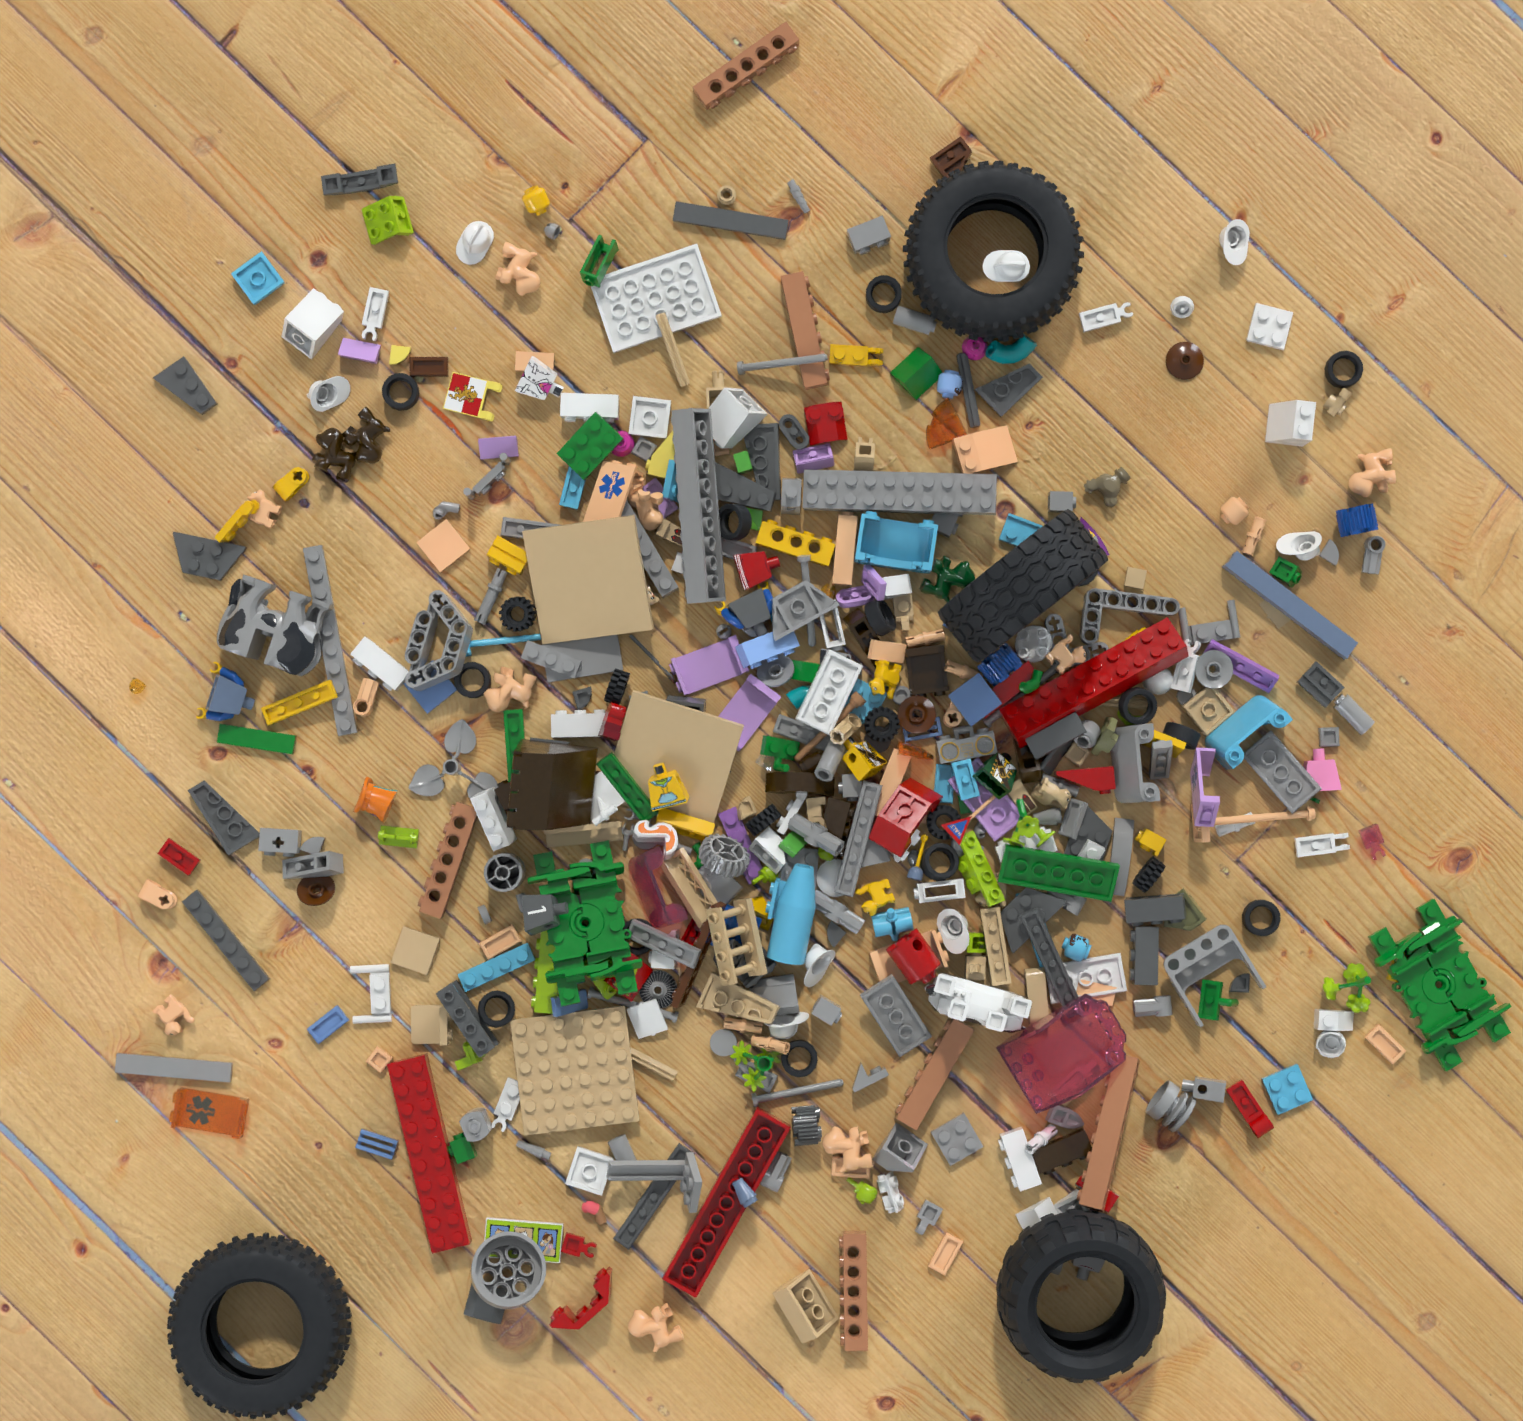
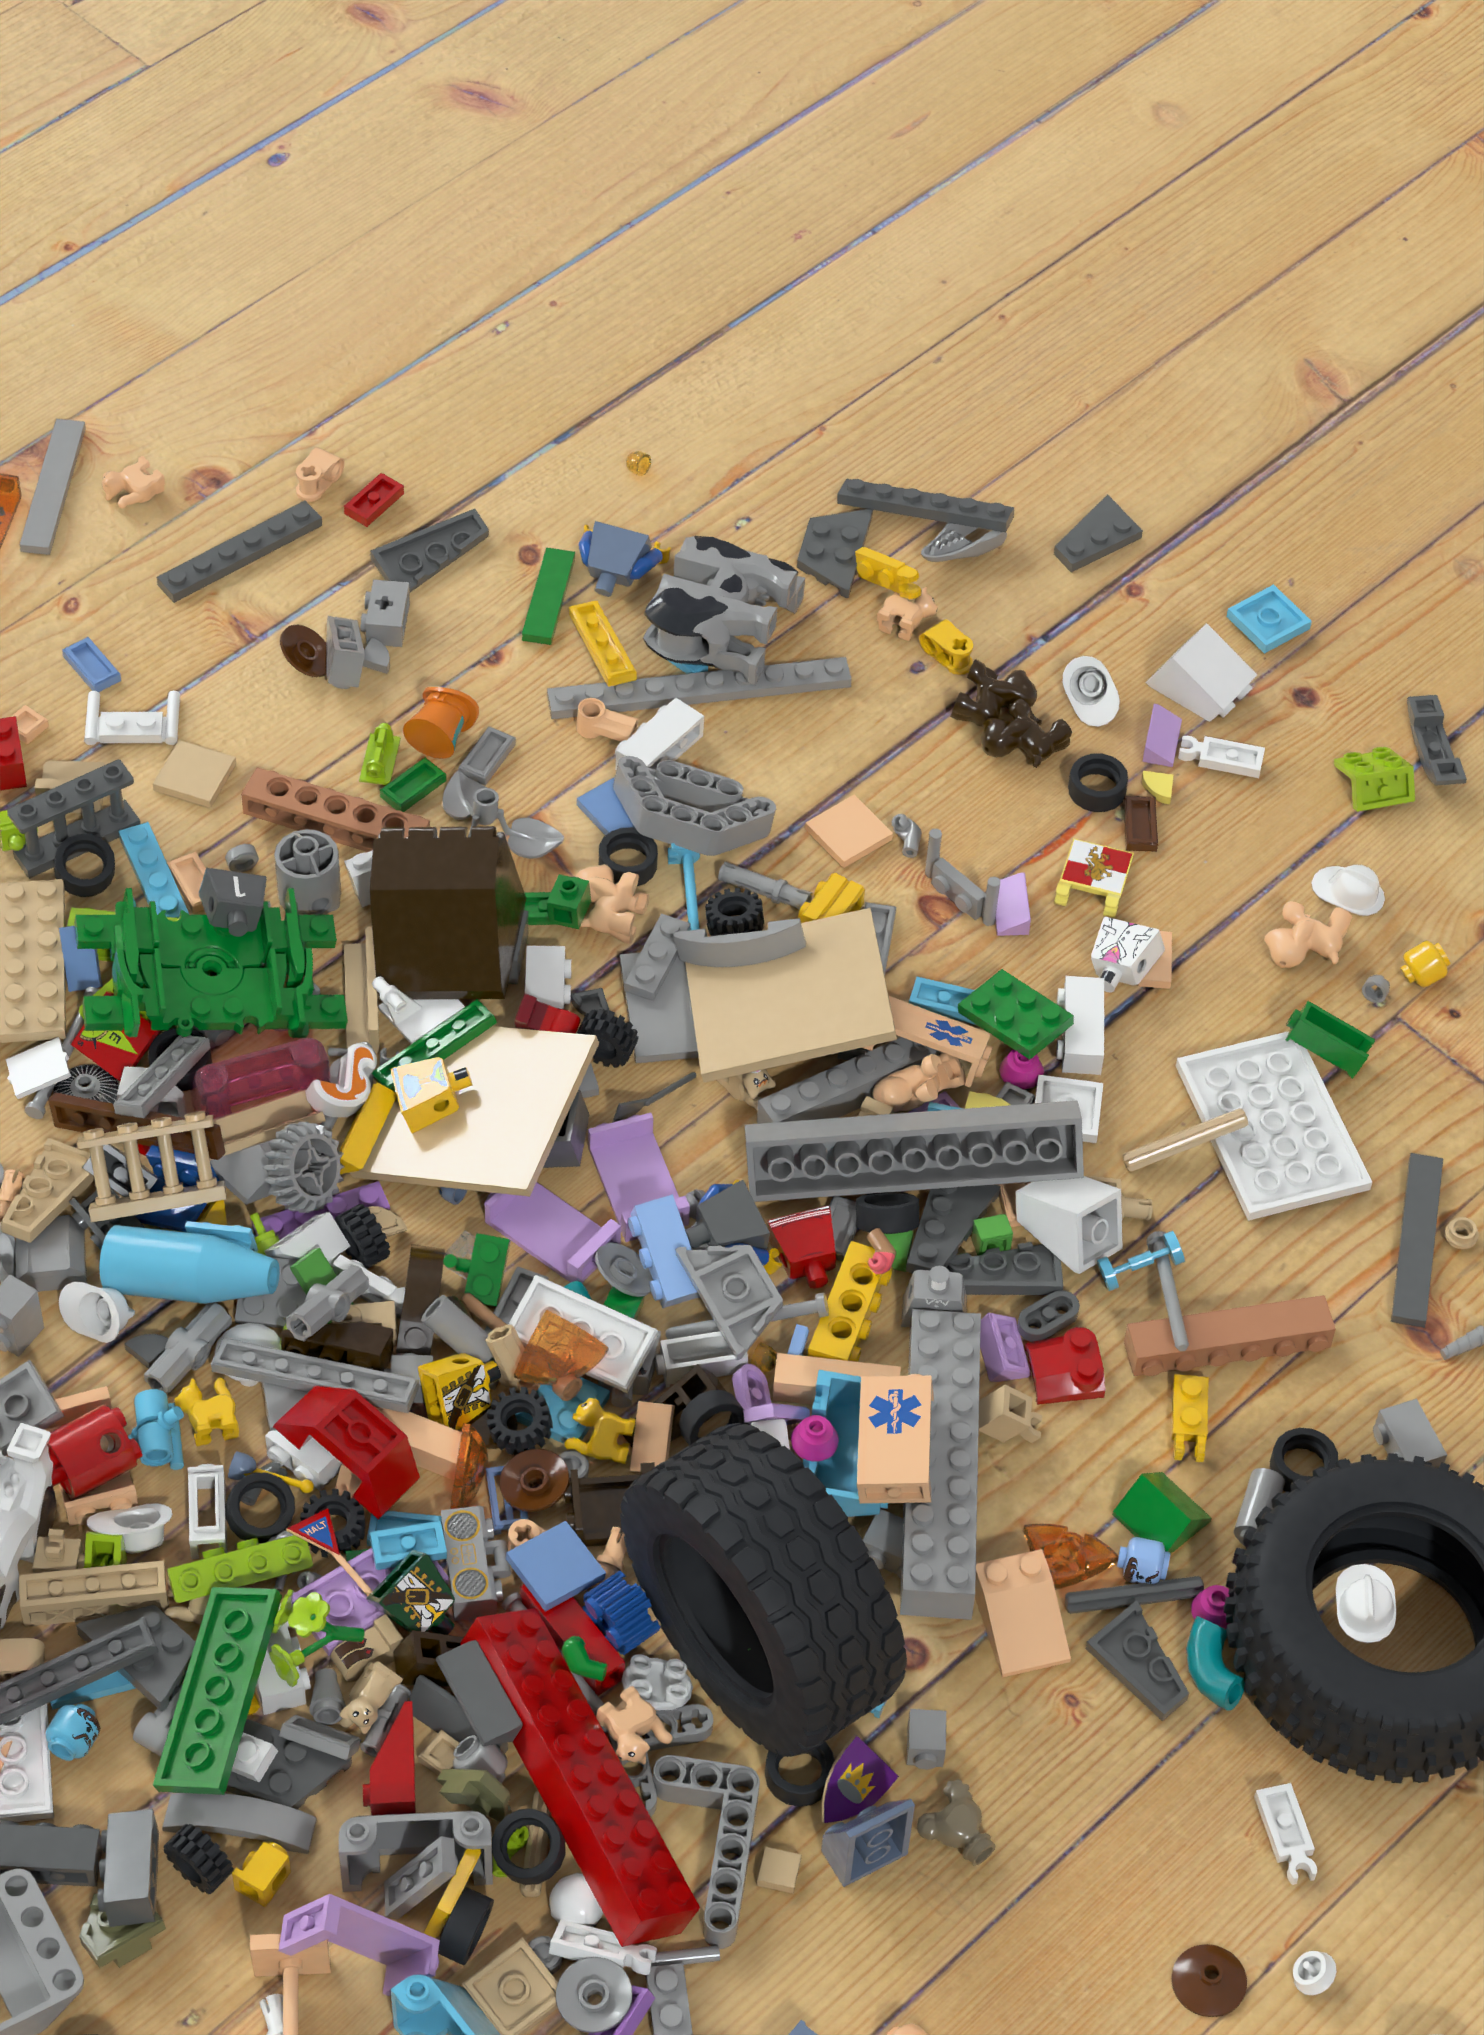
camera: 85 degrees right, 35 degrees down
none -> green tile [380,757,447,812]
none -> light grey tile [458,727,516,786]
none -> clear orange brick [514,1310,609,1385]
none -> green brick [546,874,591,929]
none -> light grey slope [673,918,806,967]
none -> light blue tile [787,1324,809,1356]
none -> dark pink cone [791,1415,839,1462]
none -> sand blue slope [821,1799,915,1887]
none -> dark grey plate [837,479,1014,533]
none -> light nougat panel [857,1374,934,1504]
none -> arm [867,1228,896,1274]
none -> light grey animal [921,523,1007,562]
none -> medium azure wheel [1097,1231,1185,1291]

